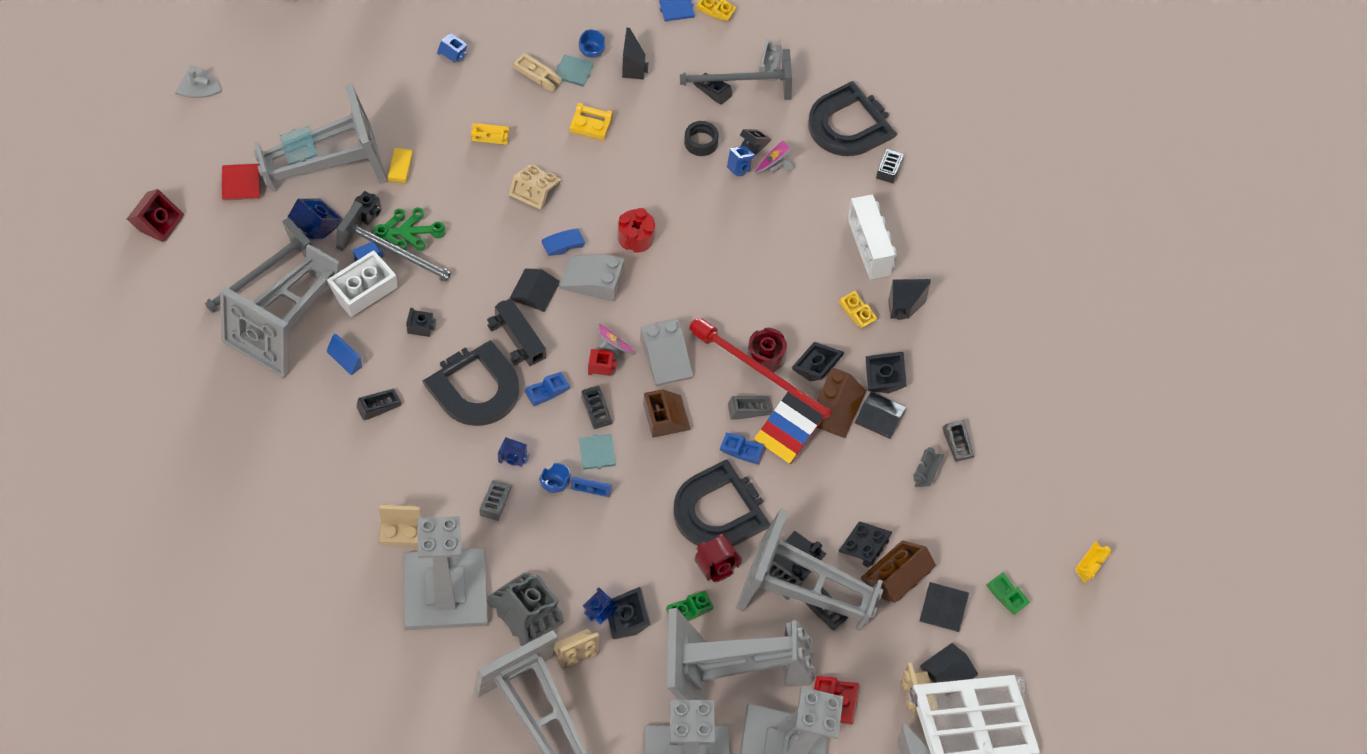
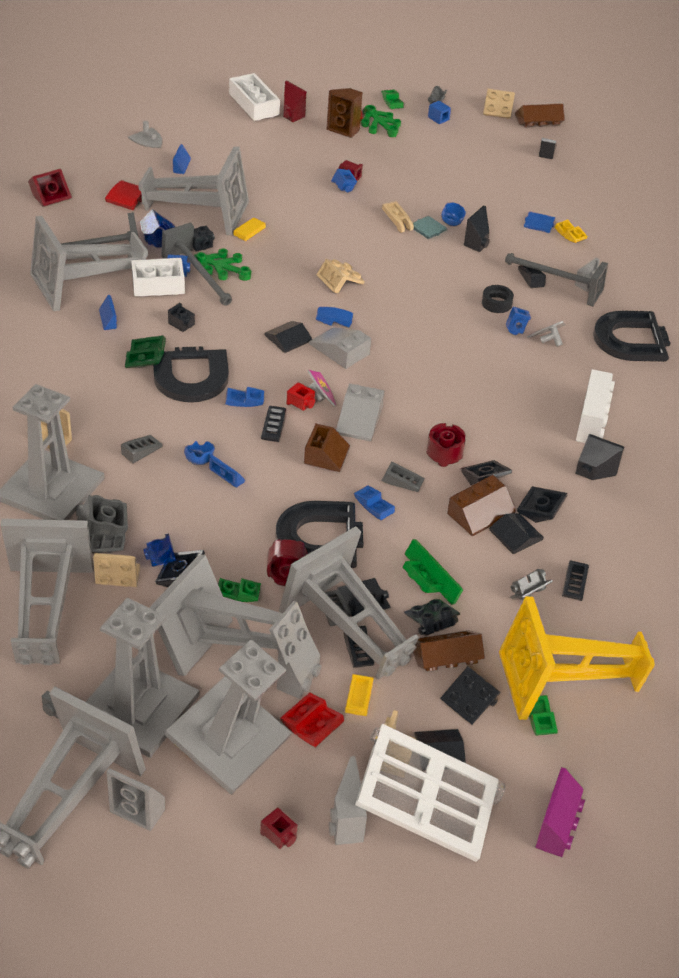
camera: 30 degrees right, 15 degrees down
clear light blue piece [280,126,318,165] -> none
black slope [357,389,402,420] -> none
yellow hinge [471,123,509,145] -> none
black brick [487,298,546,366] -> none
clear blue brick [498,437,530,467] -> none
yellow plate [569,103,613,140] -> none
clear light blue piece [579,434,616,470] -> none
red brick [618,208,655,253] -> none
flag [689,318,832,465] -> none
black slope [740,129,771,156] -> none
yellow slope [838,291,878,329] -> none
slope [876,149,904,184] -> none
yellow hinge [1075,541,1111,584] -> none
none -> dark green slope [125,335,166,369]
none -> blue slope [173,144,191,174]
none -> dark red brick [338,160,363,181]
none -> yellow tile [345,674,374,716]
none -> green bracket [402,539,463,605]
none -> yellow piece [499,596,655,720]
none -> magenta slope [535,767,585,857]

